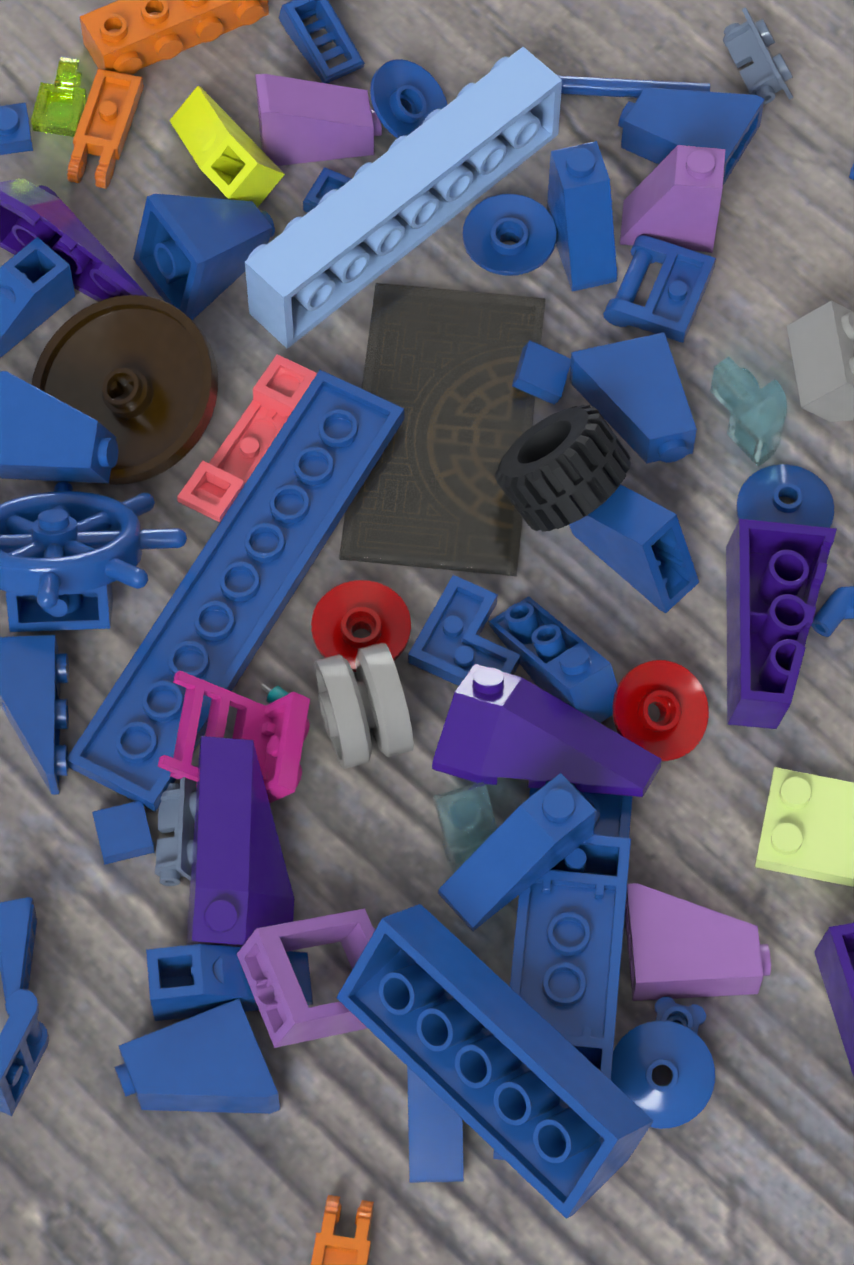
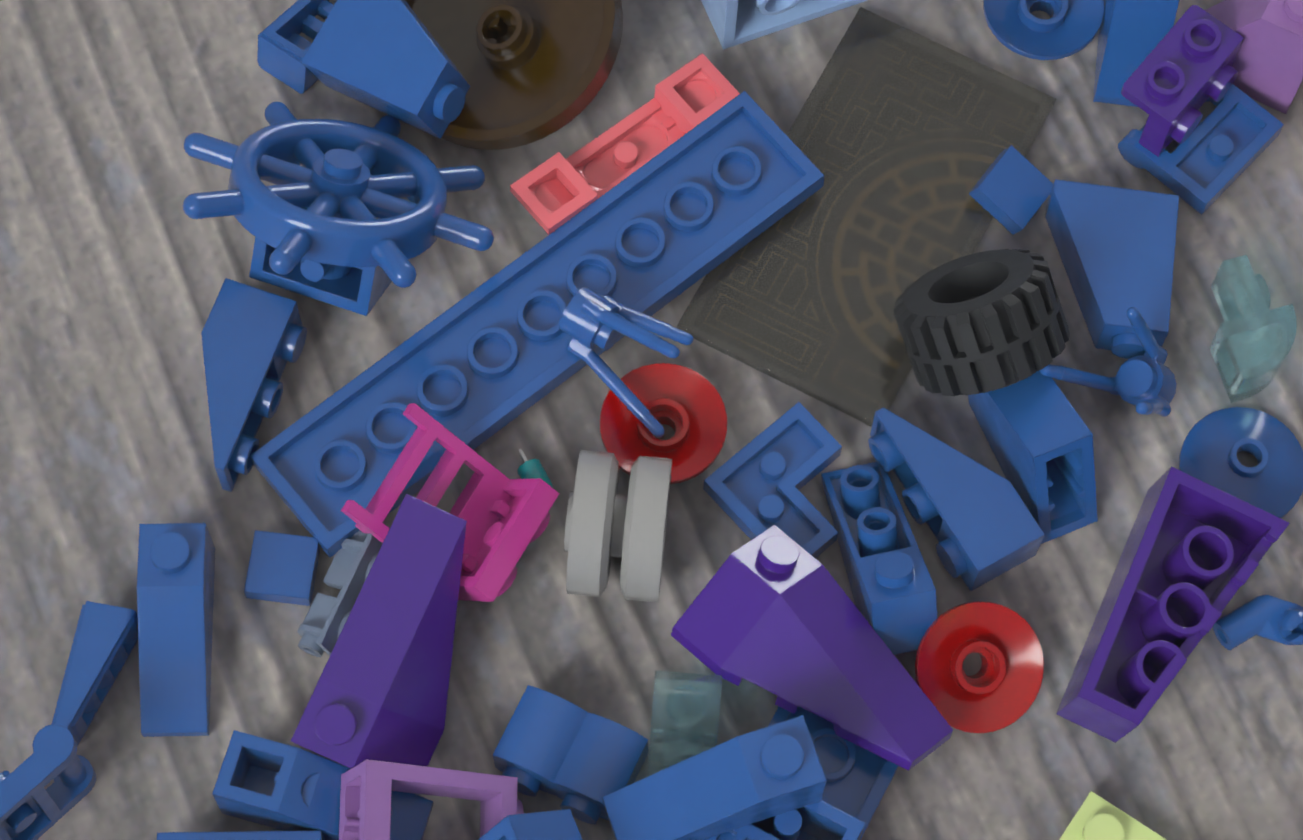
camera: 20 degrees right, 5 degrees up
none -> blue slope [137,523,215,737]
none -> blue brick [492,685,649,824]
none -> blue plant [559,286,693,437]
none -> blue slope [868,407,1045,591]
none -> blue plant [1040,307,1177,417]
none -> dark purple bracket [1121,5,1244,157]

